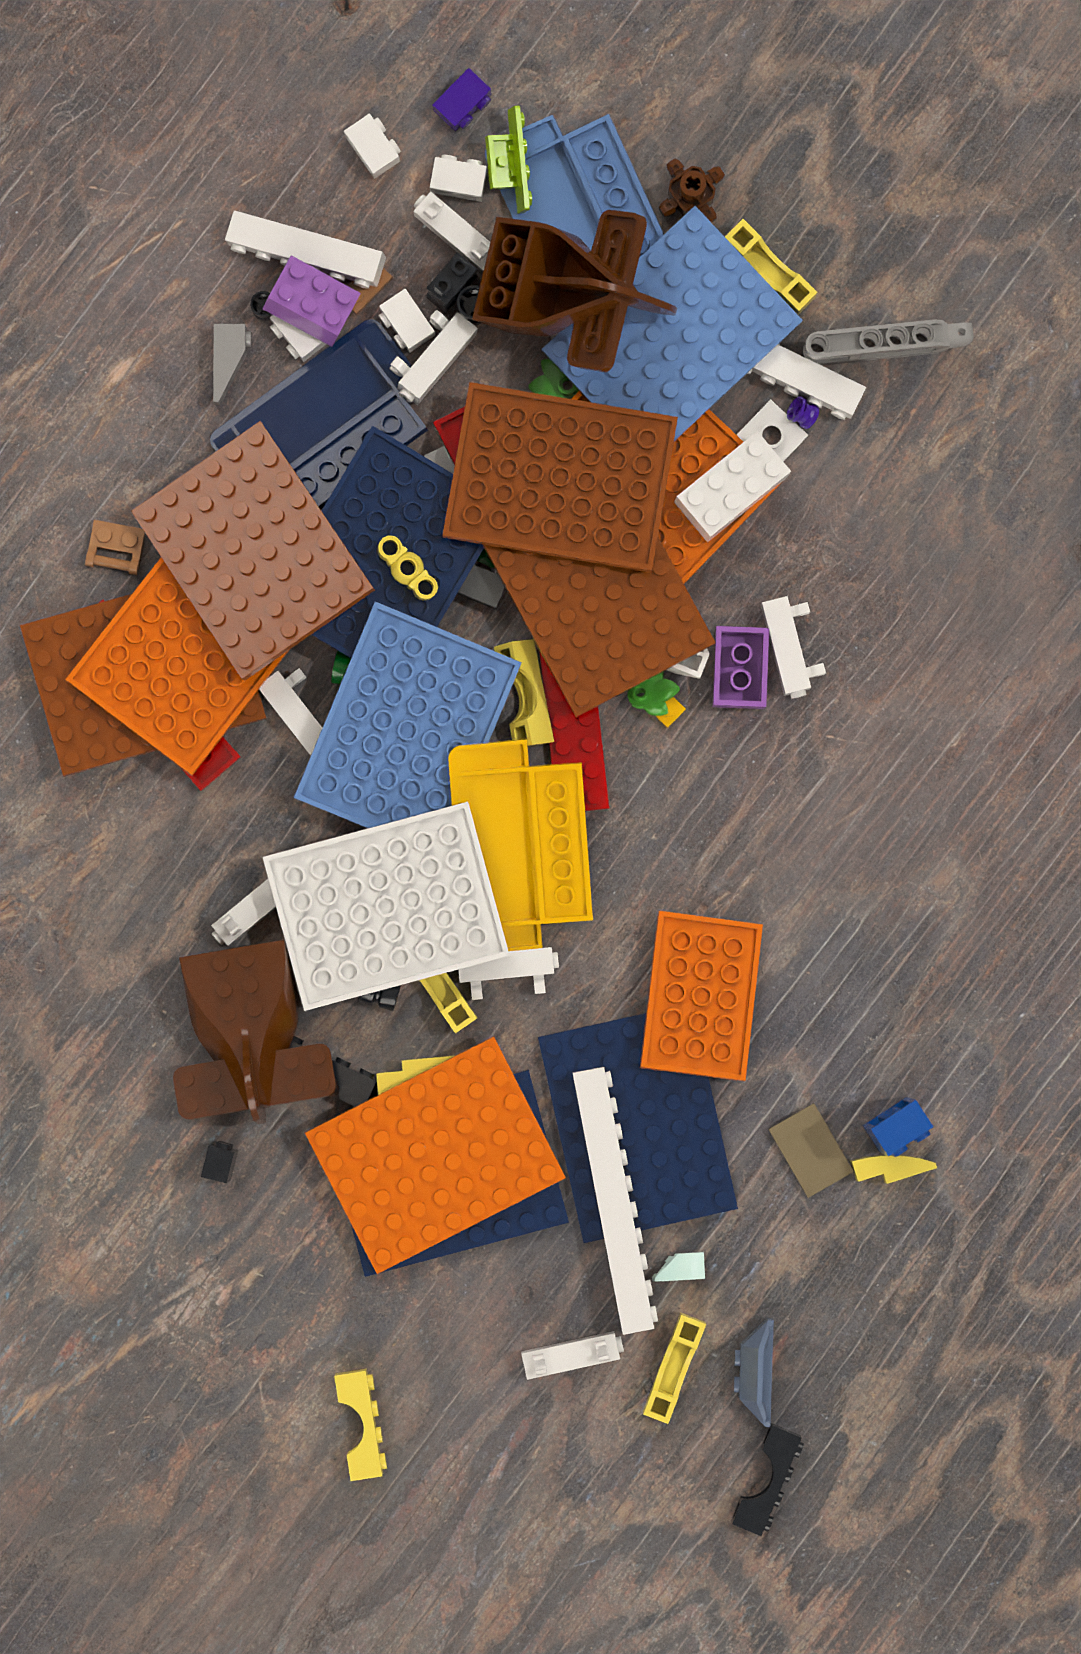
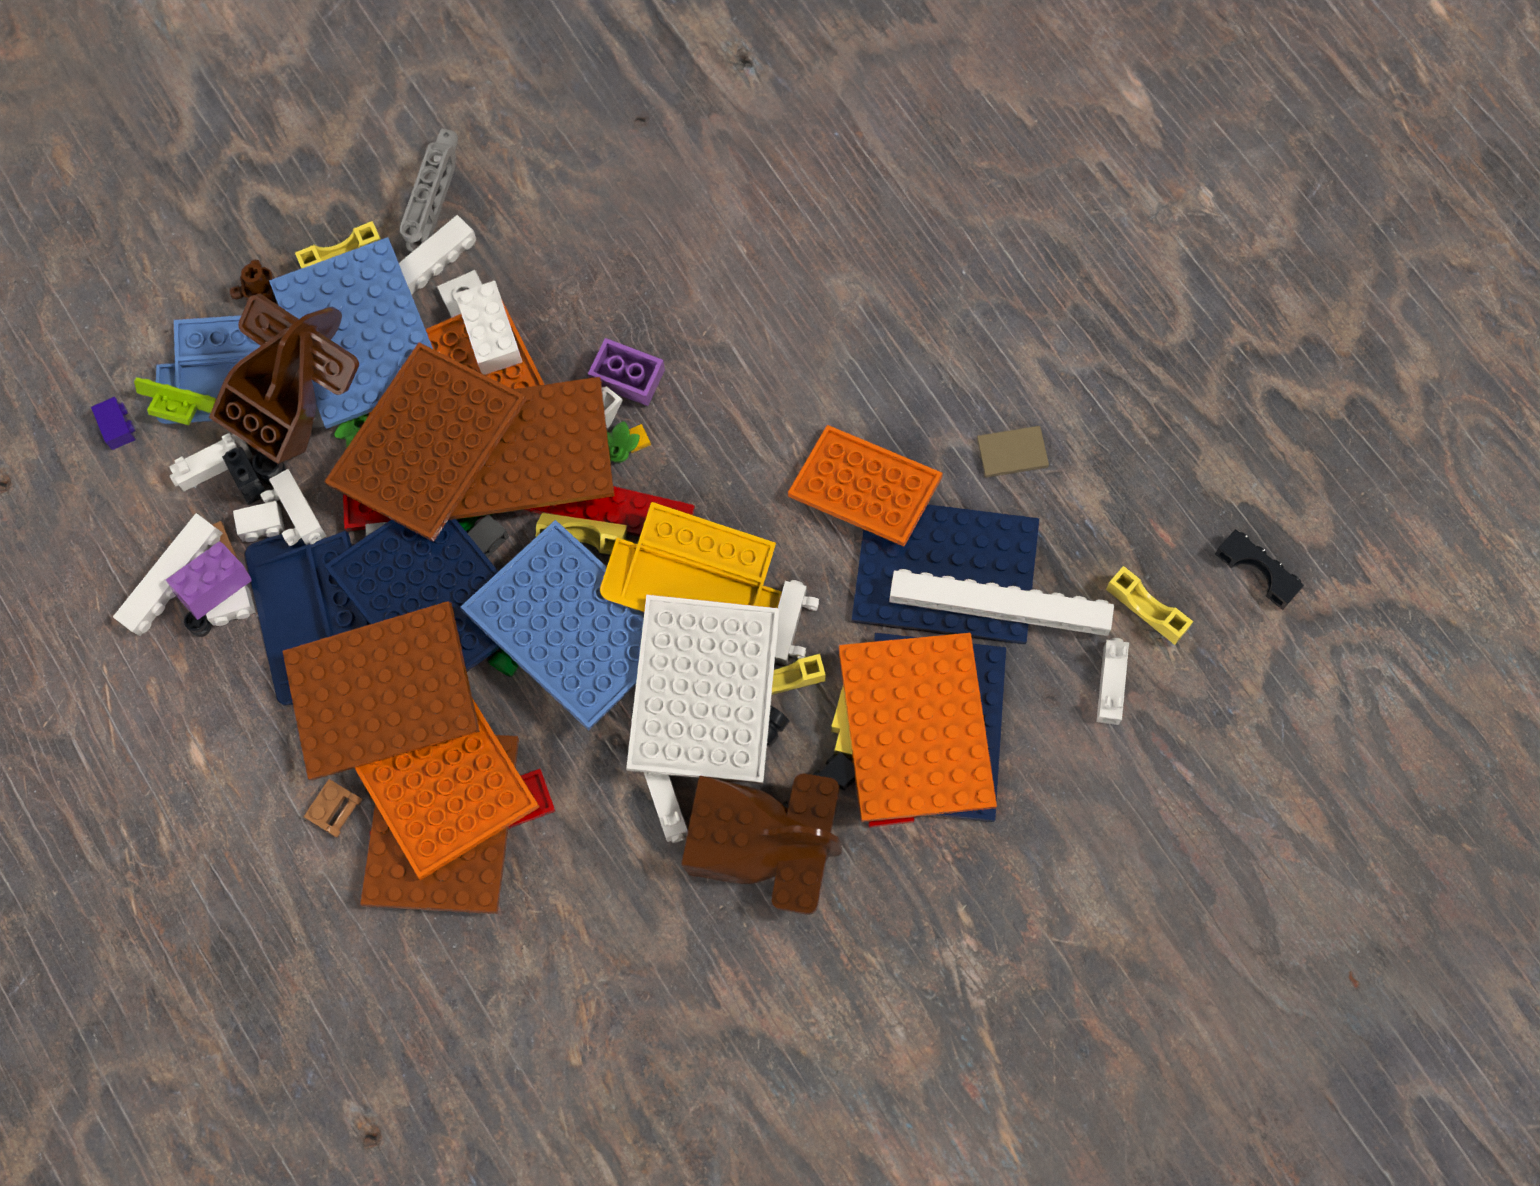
camera: 70 degrees left, 15 degrees down
black brick [201,1141,238,1183] -> none
light grey slope [213,324,252,406] -> none
white brick [259,668,322,755] -> none
light yellow arch [334,1369,387,1481] -> none
white brick [344,113,401,179] -> none
light yellow piece [377,536,438,601] -> none
white brick [430,155,487,202] -> none
light aqua slope [652,1252,705,1281] -> none
sand blue wedge [734,1318,774,1427] -> none
white brick [761,596,826,699] -> none
dark purple wheel [787,397,819,429] -> none
light yellow slope [850,1155,937,1184] -> none
blue brick [862,1097,933,1157] -> none

